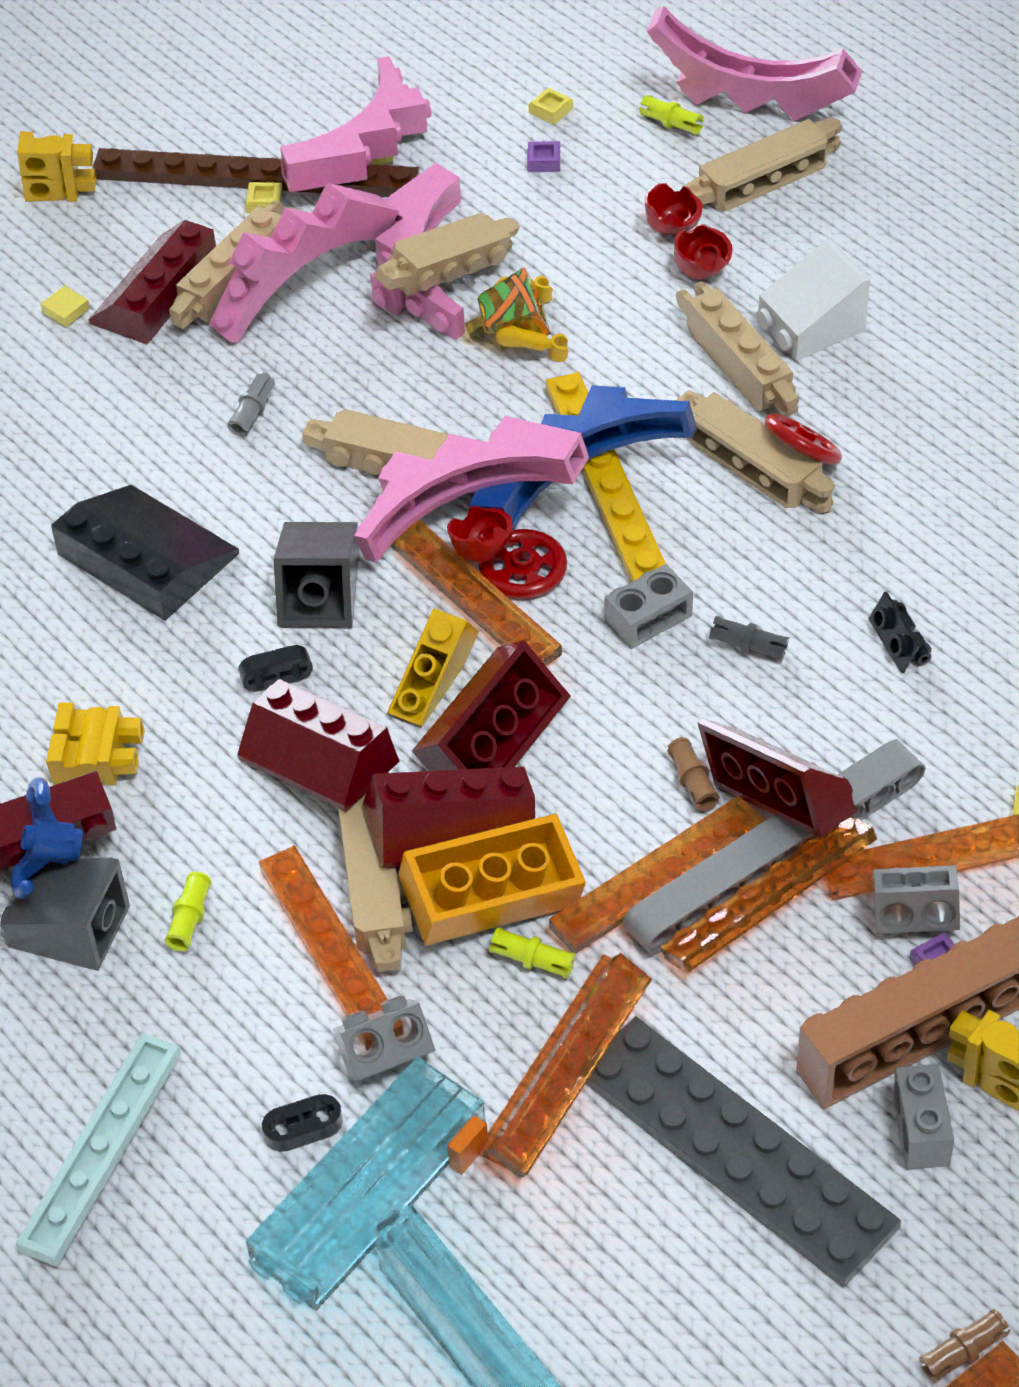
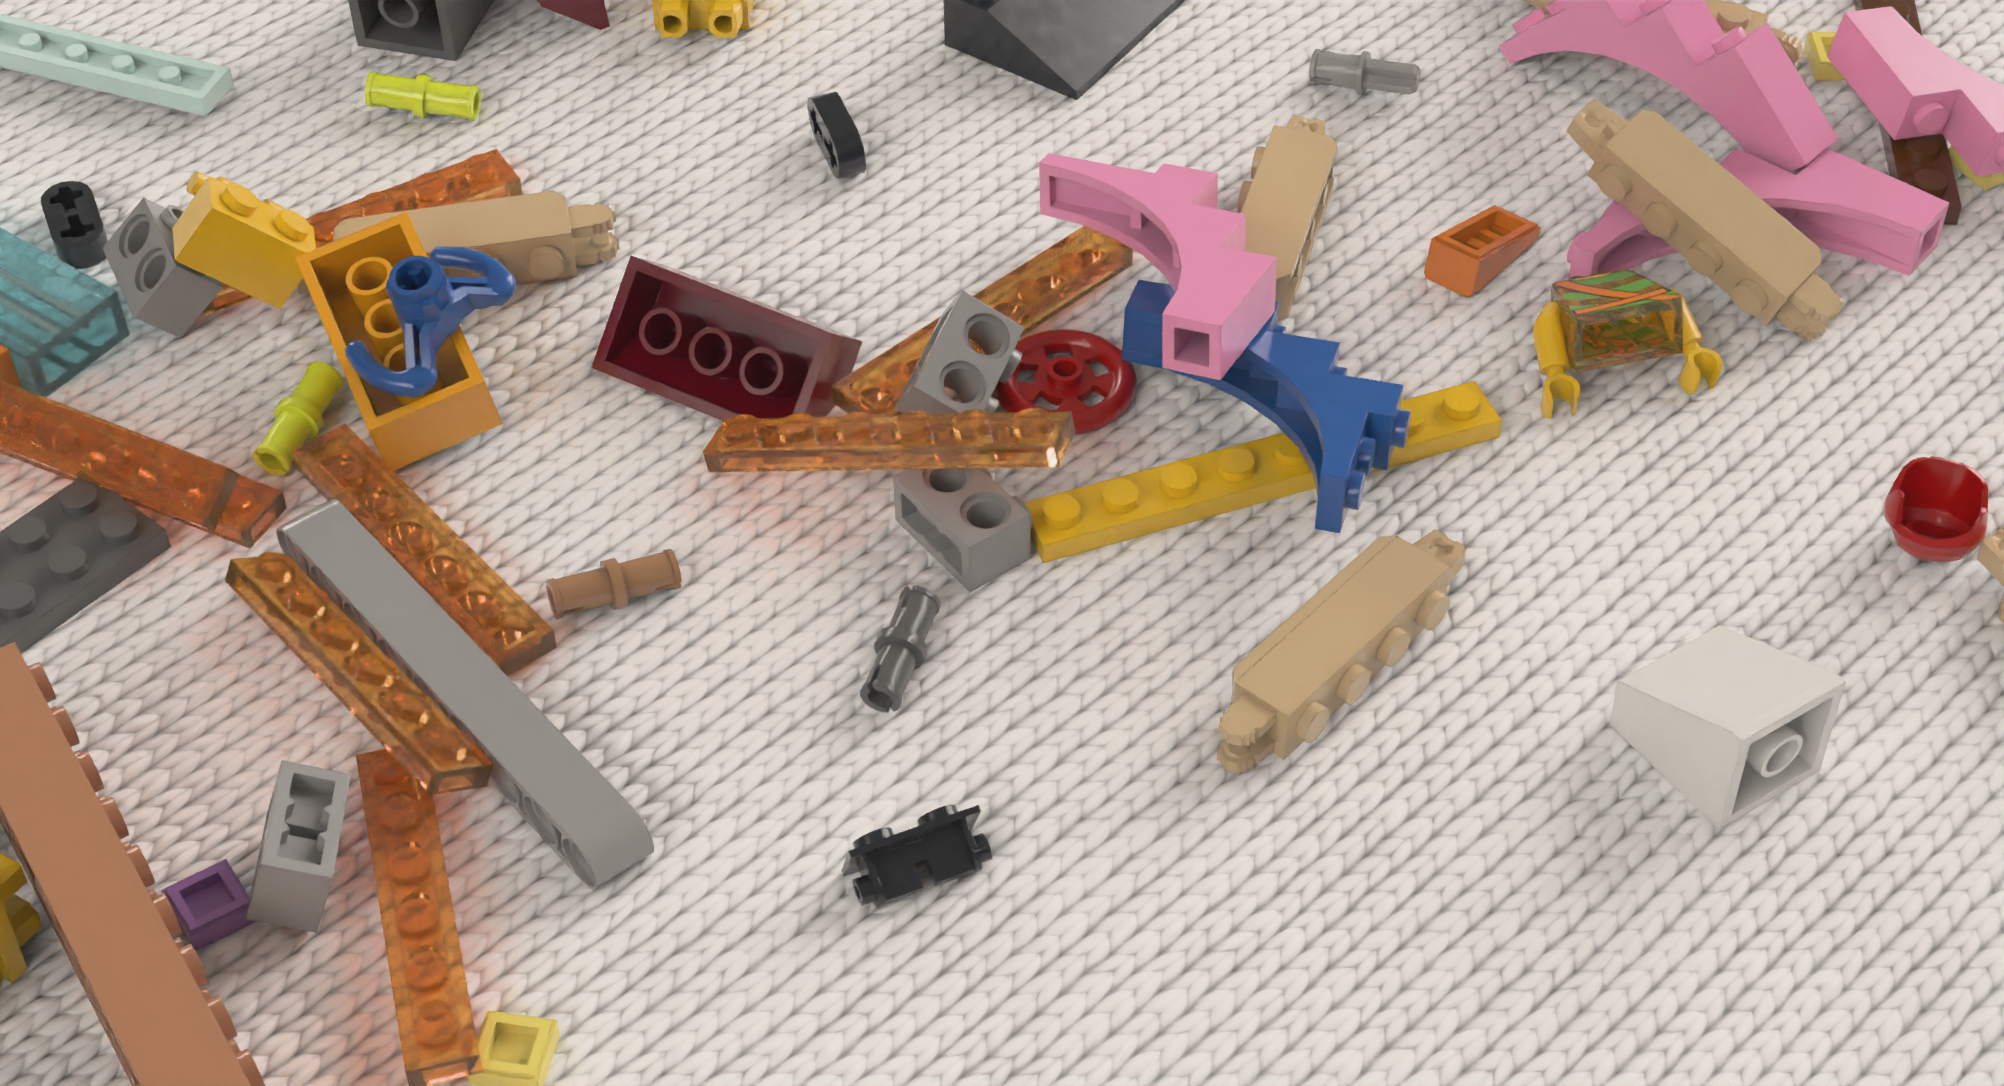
camera: 85 degrees right, 5 degrees down
dark red slope [237,679,400,811] -> none
dark grey slope [273,522,359,627] -> none
dark red slope [362,766,535,868] -> none
yellow slope [387,608,479,727] -> none
red hair [447,506,513,564] -> none
red hair [674,224,733,280] -> none
tan hinge [675,281,799,417] -> none
dark red slope [697,718,856,838] -> none
red plate [764,413,842,465] -> none
none -> yellow brick [172,171,316,309]
none -> blue piece [345,246,516,398]
none -> clear orange plate [703,408,1076,472]
none -> light grey brick [894,290,1025,445]
none -> orange slope [1424,205,1541,297]

